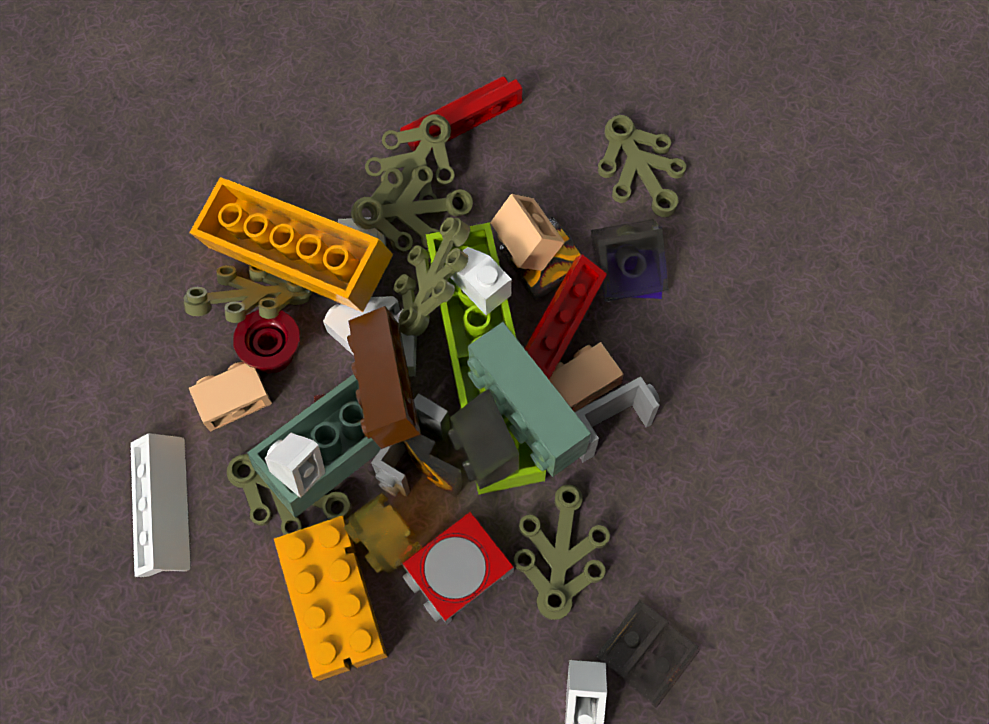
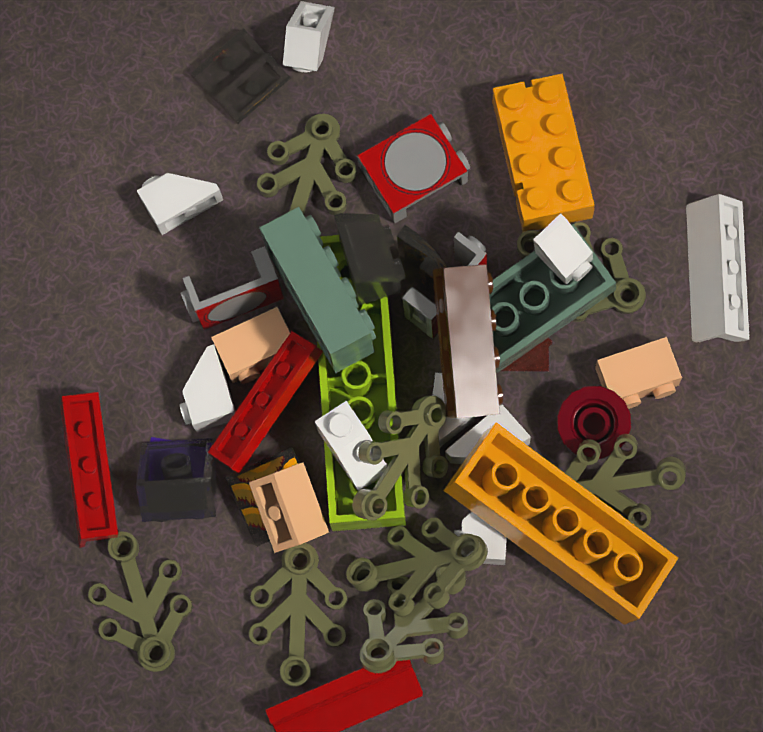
camera: 165 degrees left, 5 degrees up
clear yellow brick [344,492,423,574] -> none
none -> red panel [60,392,118,548]
none -> white slope [137,173,223,235]
none -> white slope [179,344,236,432]
none -> olive plant [249,543,347,688]

